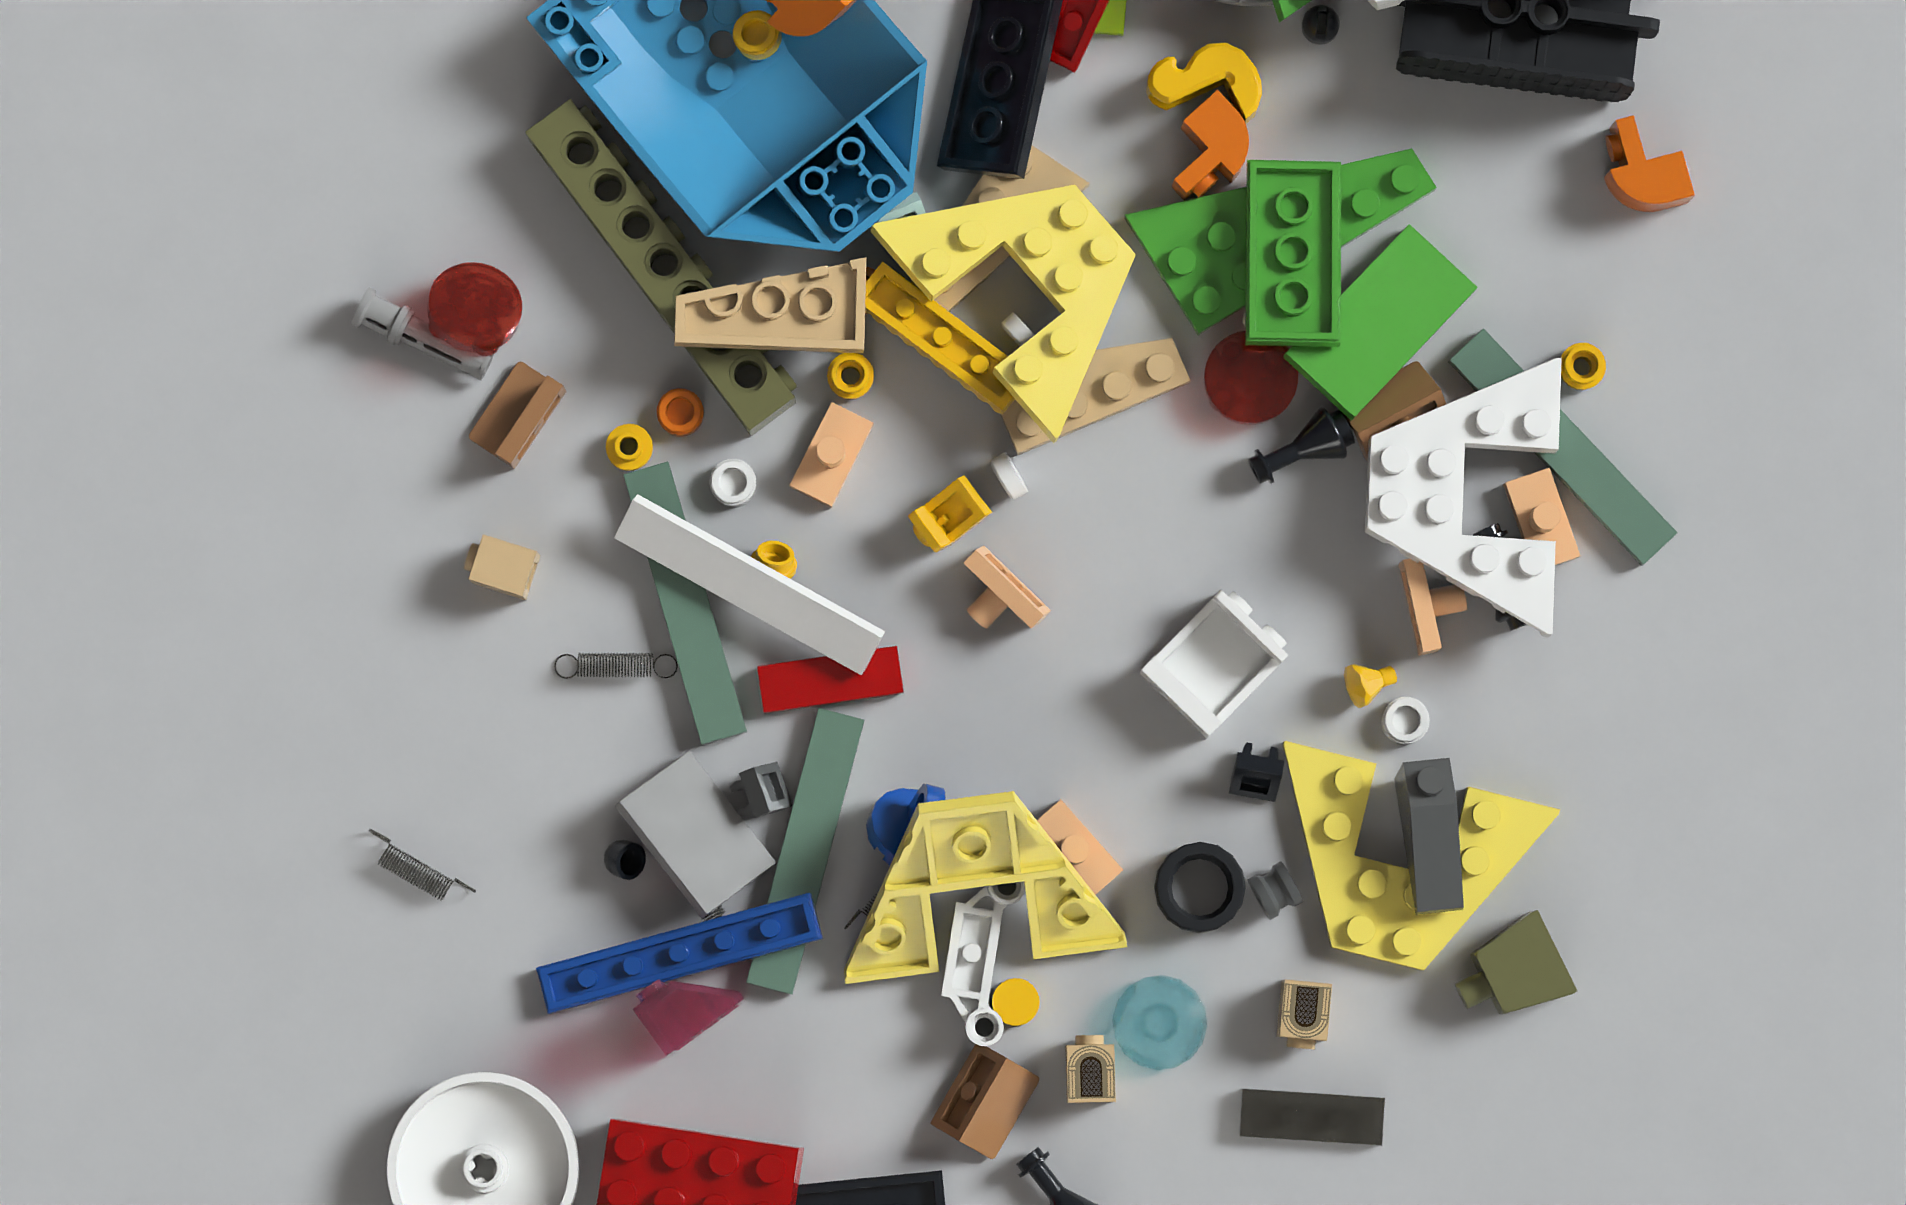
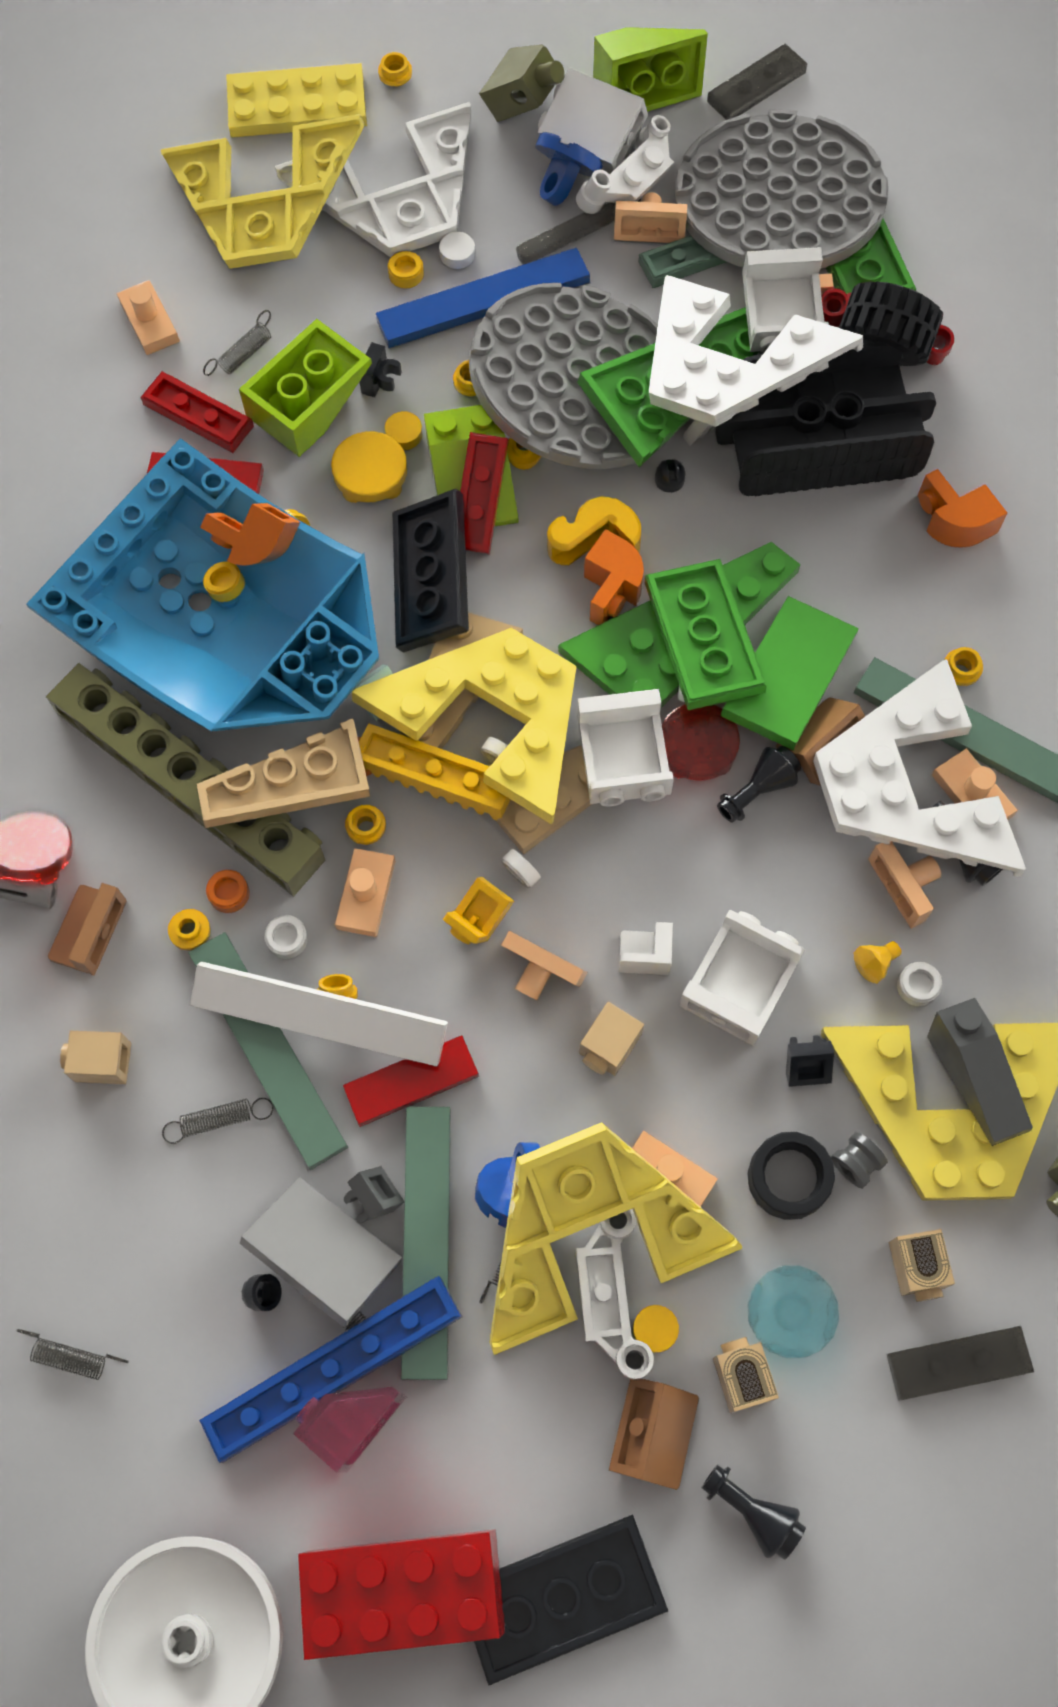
camera: 10 degrees left, 15 degrees down
none -> white panel [577,689,674,807]
none -> tan brick [579,1002,644,1076]
none -> white panel [619,922,673,975]

